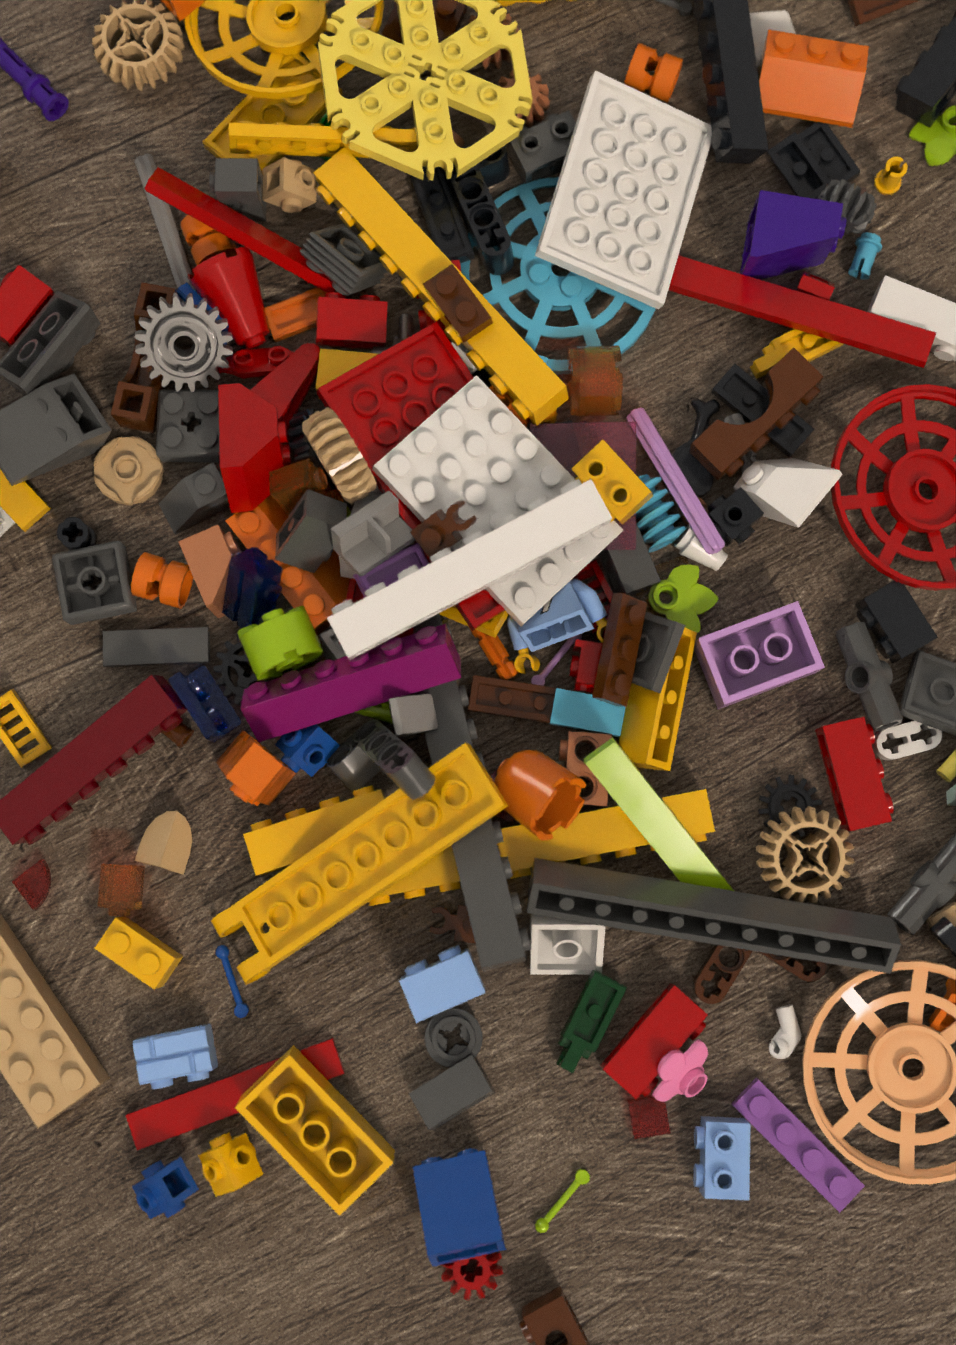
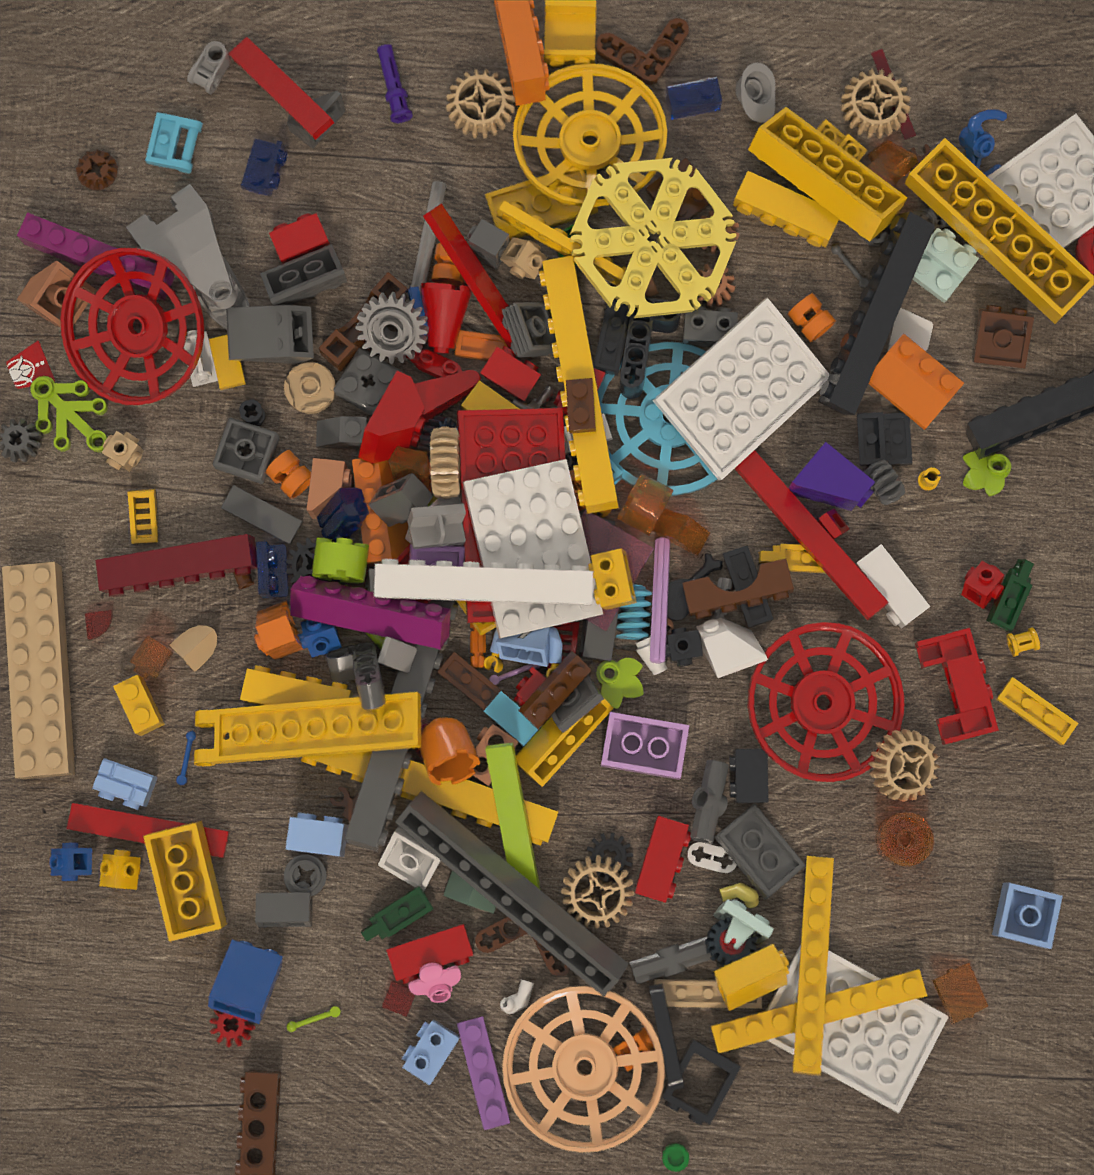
camera: 30 degrees right, 0 degrees up
reddish brown plate [410,500,477,560] -> none
medium azure pin [848,232,883,280] -> none
none -> sand green slope [443,871,496,914]
none -> clear orange slope [652,508,710,556]

